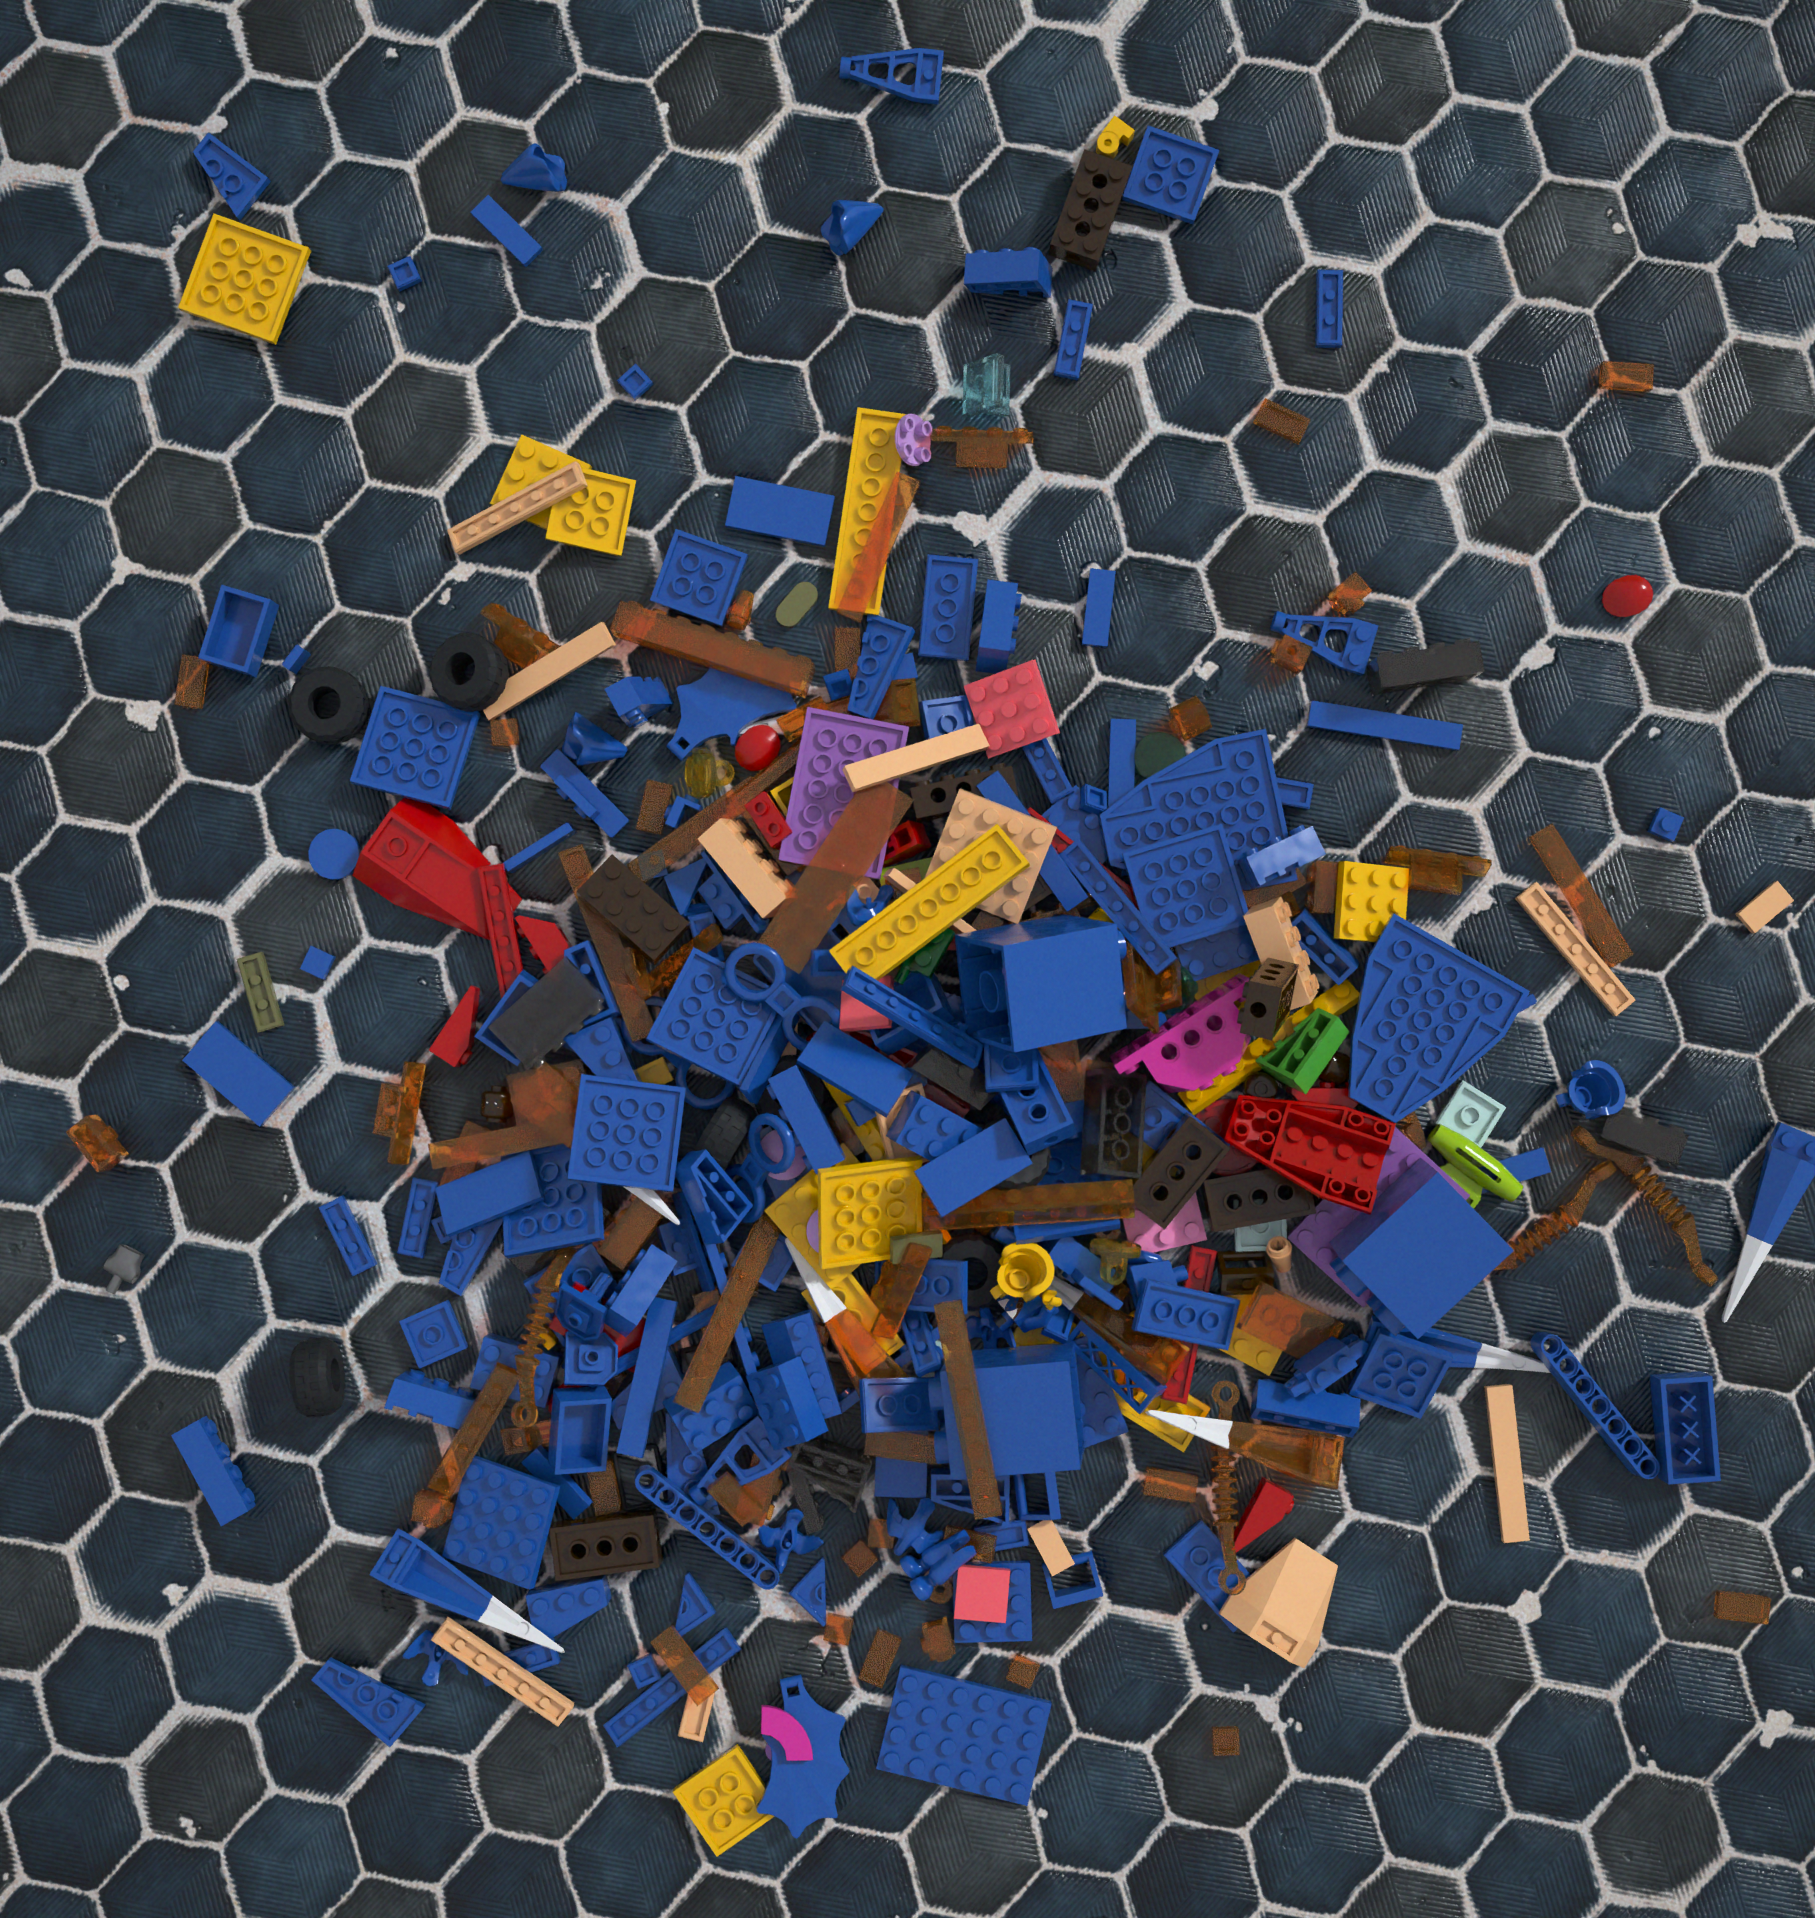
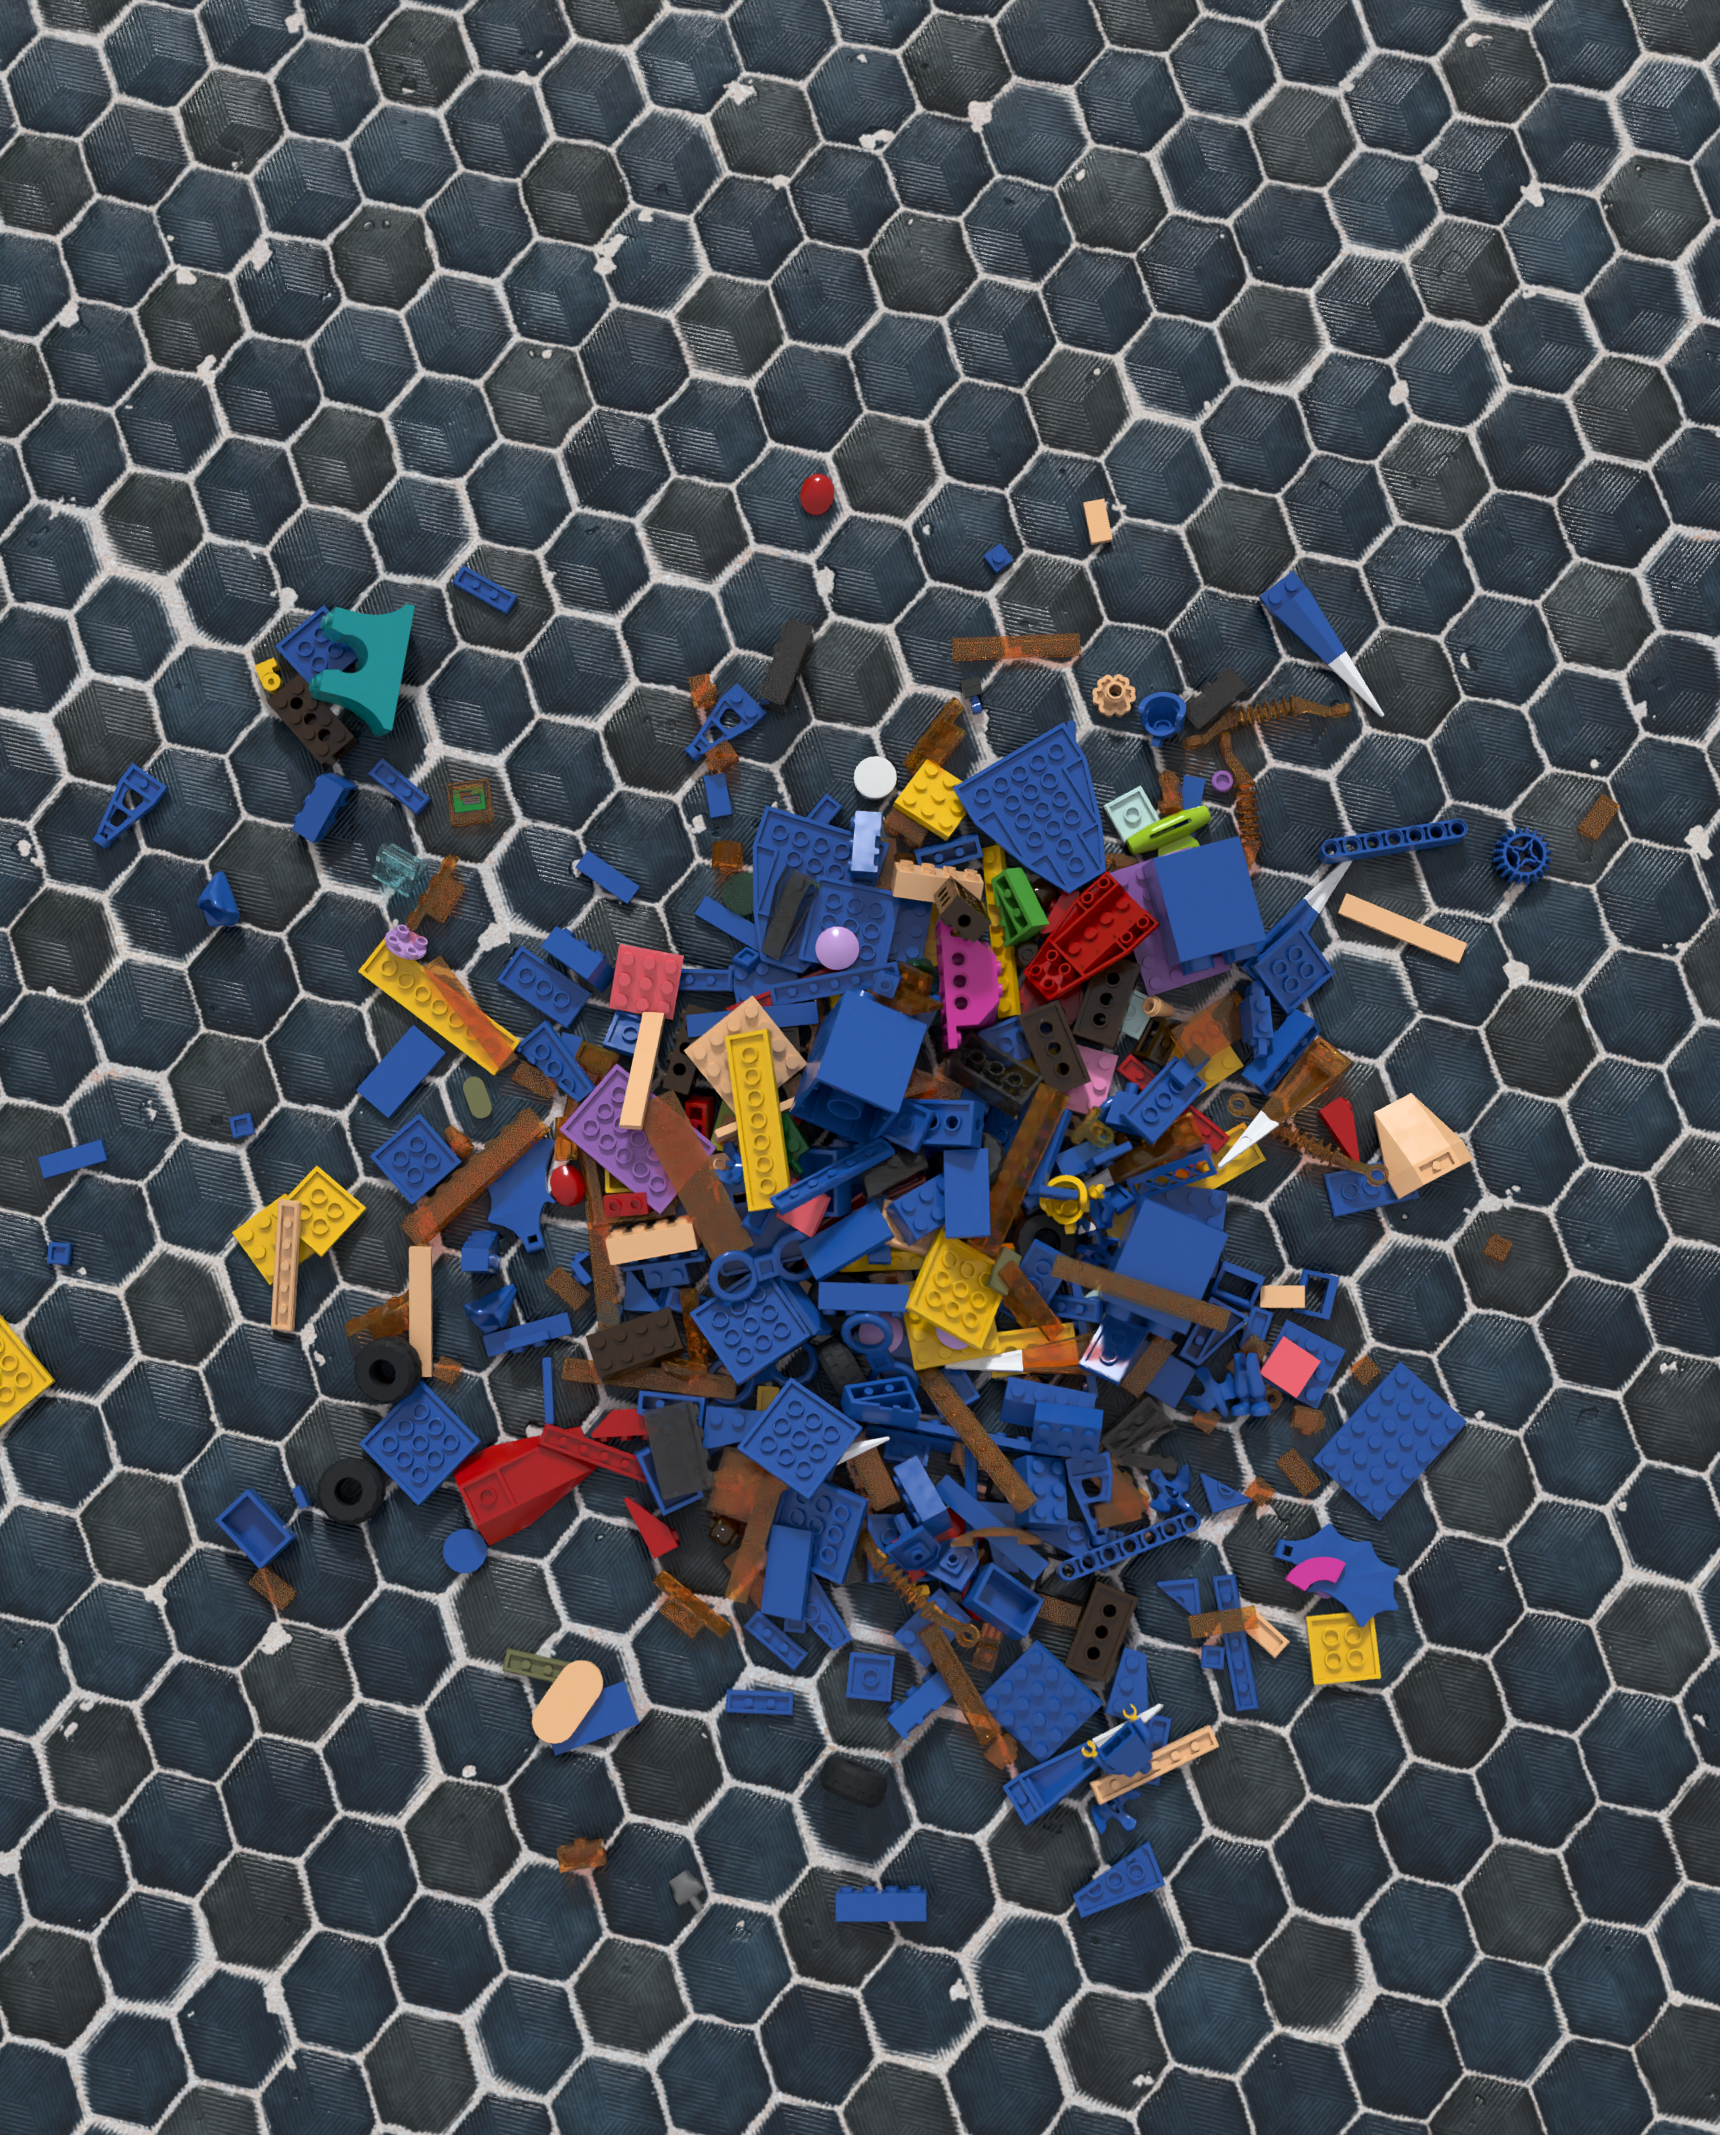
camera: 60 degrees left, 5 degrees down
blue tile [300,946,336,980] -> none
blue hat [501,143,567,192] -> none
blue tile [521,1445,593,1520] -> none
clear yellow tile [685,747,735,799] -> none
blue tile [823,669,852,701] -> none
clear orange tile [842,1539,878,1577] -> none
clear orange tile [1142,1467,1199,1503] -> none
clear orange tile [1253,398,1311,445] -> none
blue tile [1306,701,1463,751] -> none
light nougat tile [1515,882,1635,1016] -> none
clear orange tile [1599,361,1654,392] -> none
blue brick [1650,1371,1721,1484] -> none
none -> teal piece [309,604,415,737]
none -> clear orange tile [446,778,494,827]
none -> light nougat tile [532,1660,603,1744]
none -> blue tile [703,773,732,819]
none -> clear smoke wedge [761,866,822,962]
none -> lavender dish [815,927,859,970]
none -> white tile [854,756,897,800]
none -> blue bracket [873,969,903,999]
none -> clear orange slope [950,1526,1043,1547]
none -> pearl dark grey piece [959,676,983,715]
none -> blue tile [1028,1185,1078,1201]
none -> blue torso [1082,1703,1153,1777]
none -> light nougat plant [1092,674,1136,718]
none -> clear orange leg [1158,770,1184,815]
none -> blue tile [1167,1044,1211,1089]
none -> medium lavender tile [1211,770,1233,793]
none -> blue gear [1493,827,1552,885]

